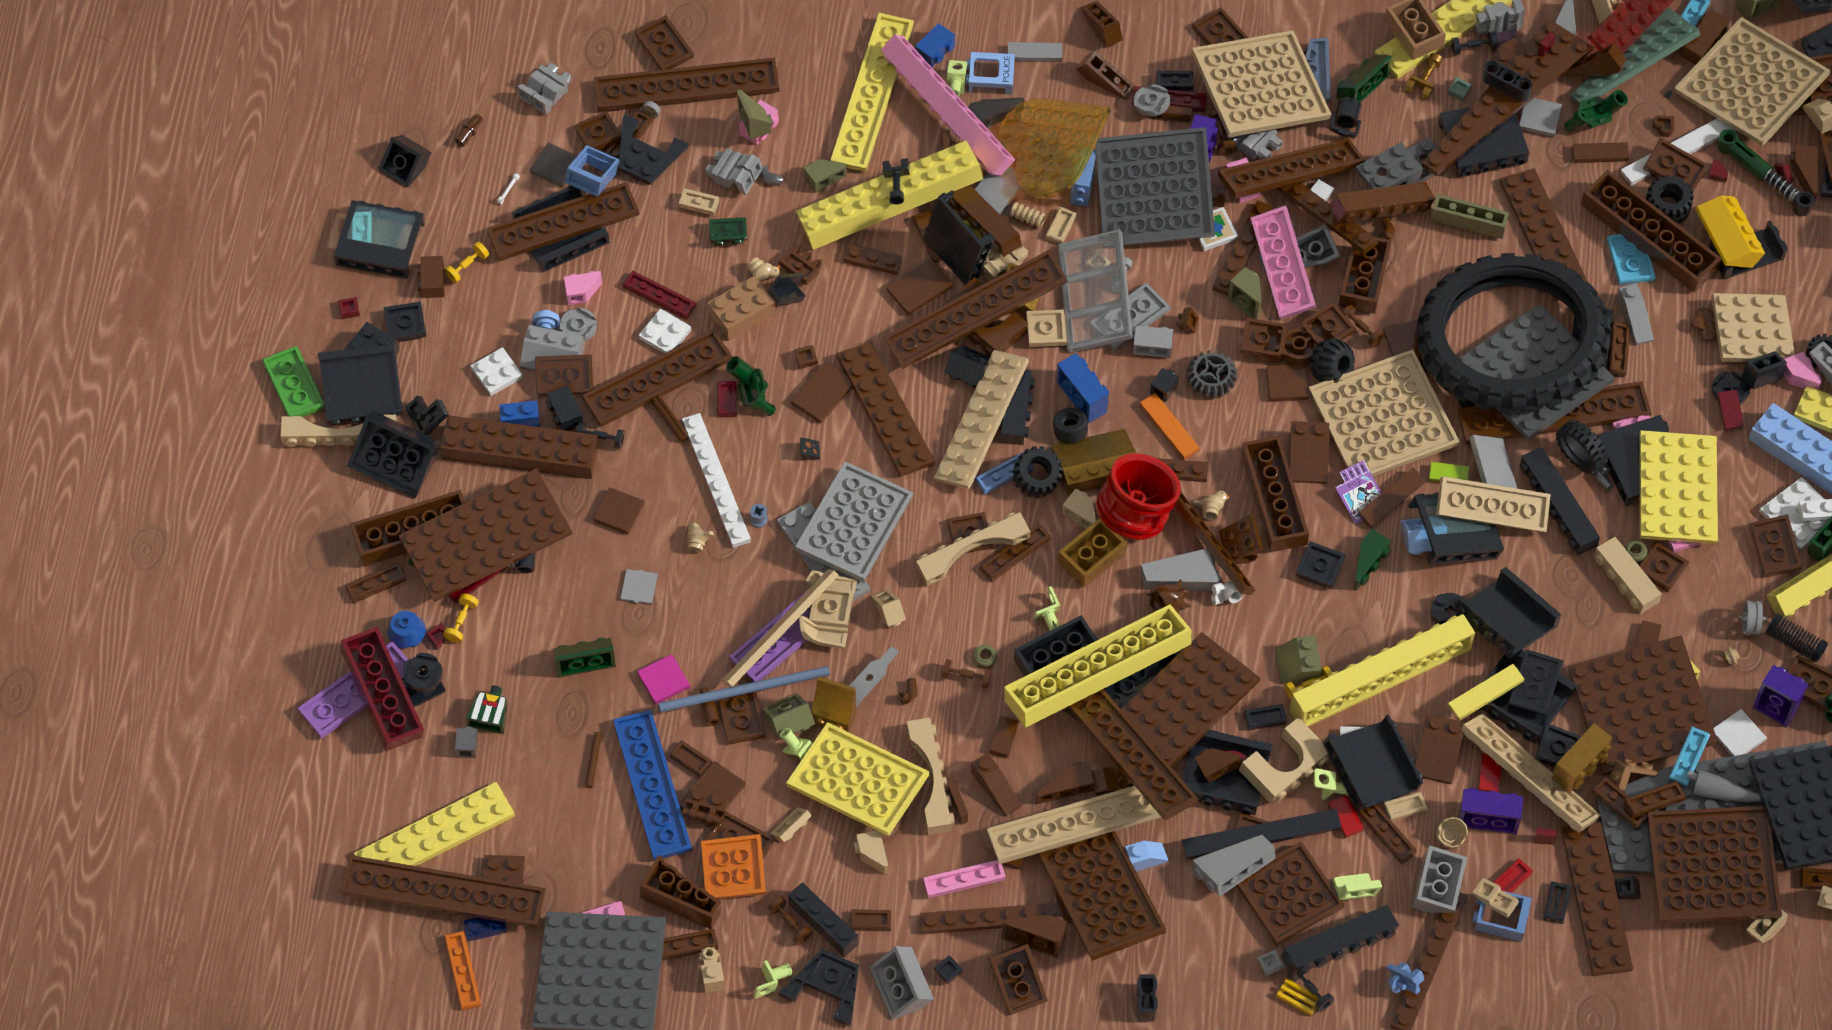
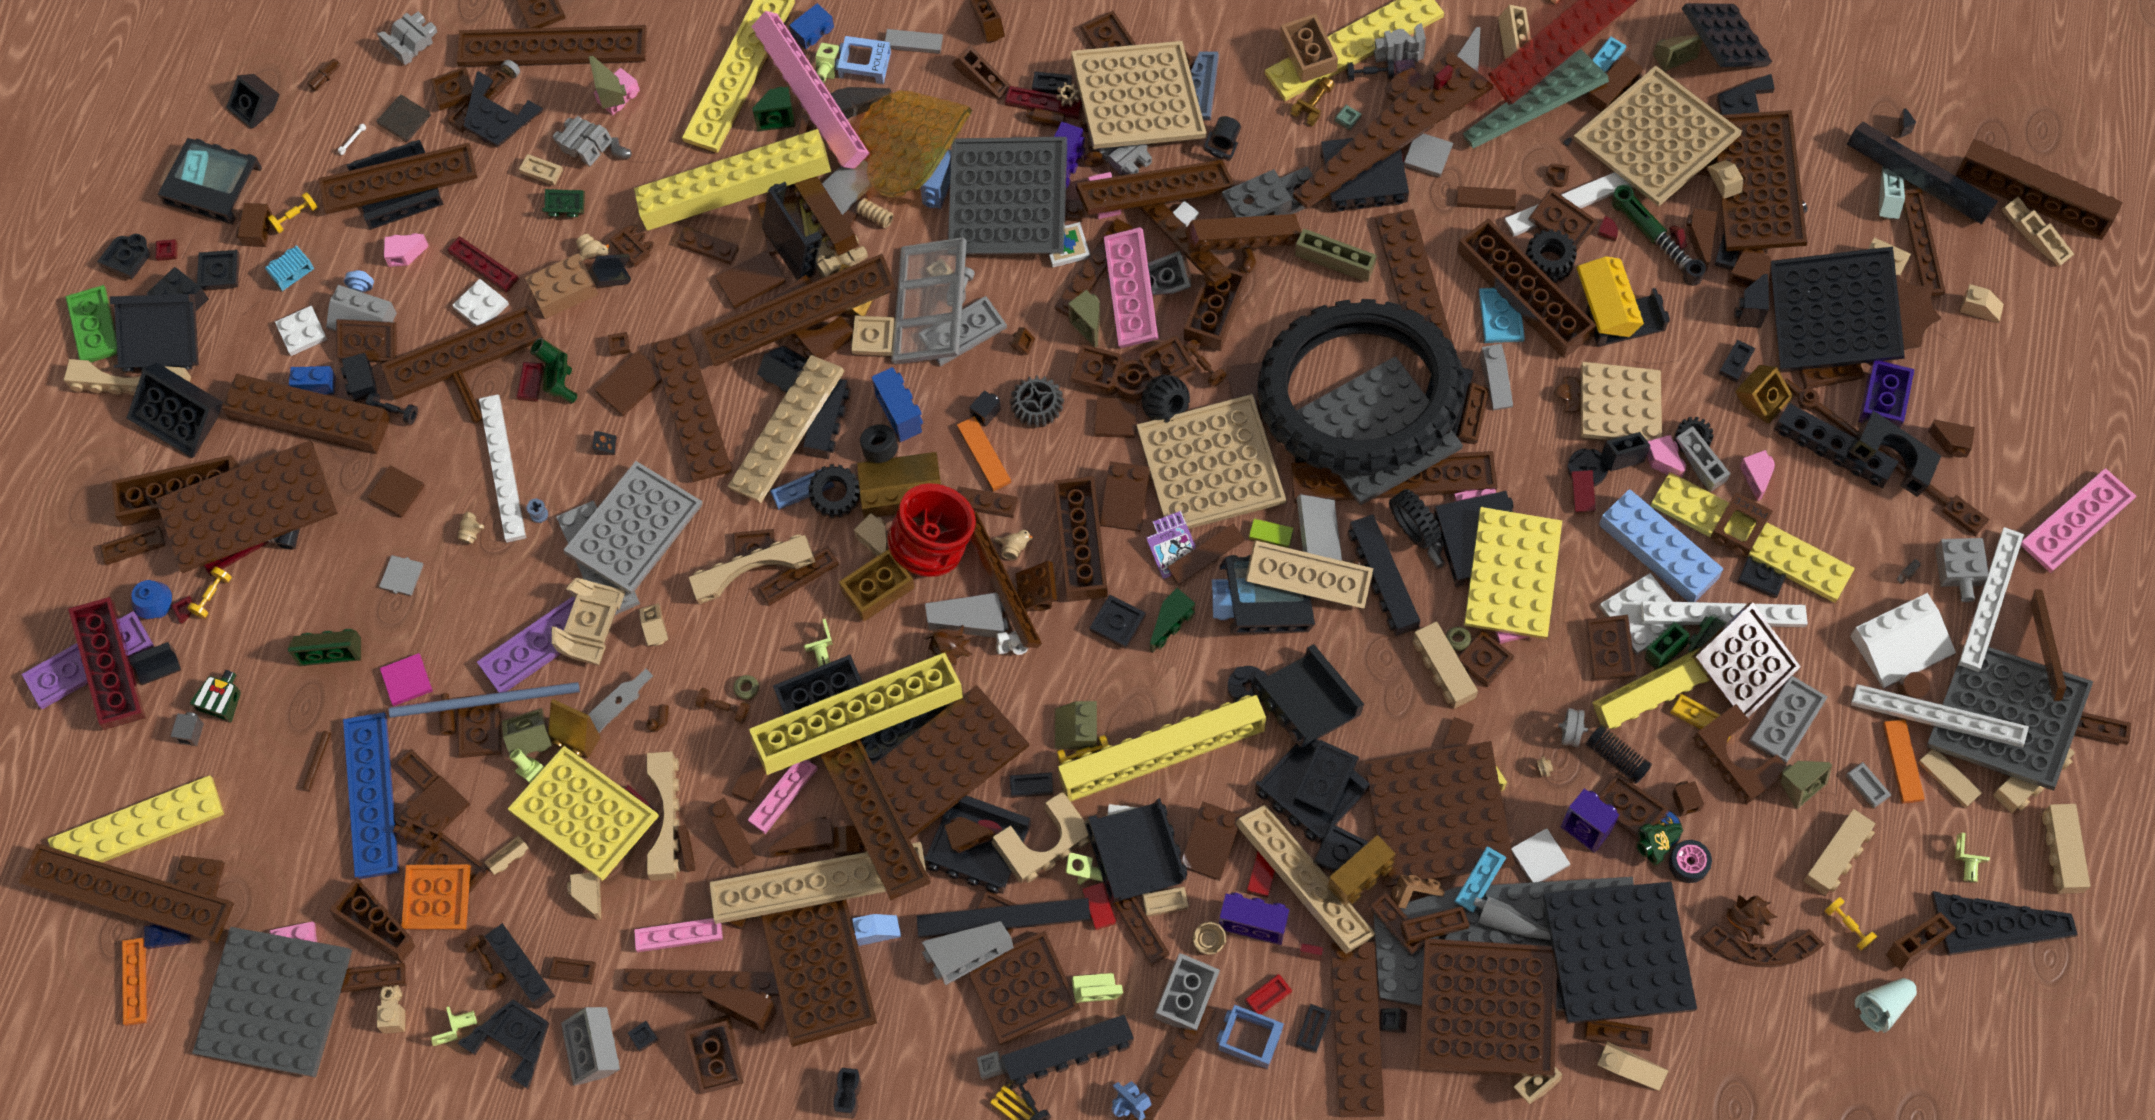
camera: 10 degrees right, 5 degrees up
black plate [403,653,443,692] -> none
black plate [405,396,449,435] -> none
light grey tile [560,308,597,342] -> none
medium blue window [565,145,619,197] -> none
tan tile [722,569,838,686] -> none
olive slope [804,159,847,193] -> none
black bar [882,158,910,205] -> none
tan tile [1045,207,1077,244] -> none
light grey tile [1133,84,1170,117] -> none
light grey brick [1133,325,1173,358] -> none
dark green slope [1336,54,1392,102] -> none
light yellow tile [1448,664,1524,721] -> none
tan slope [1472,878,1519,918] -> none
black beam [1482,61,1533,101] -> none
dark green piece [1564,89,1628,132] -> none
reddish brown slope [1566,43,1626,76] -> none
none -> black plate [97,234,150,280]
none -> medium azure brick [265,246,314,291]
none -> bright pink plate [748,760,818,834]
none -> dark green slope [752,87,795,132]
none -> tan gear [1057,82,1080,107]

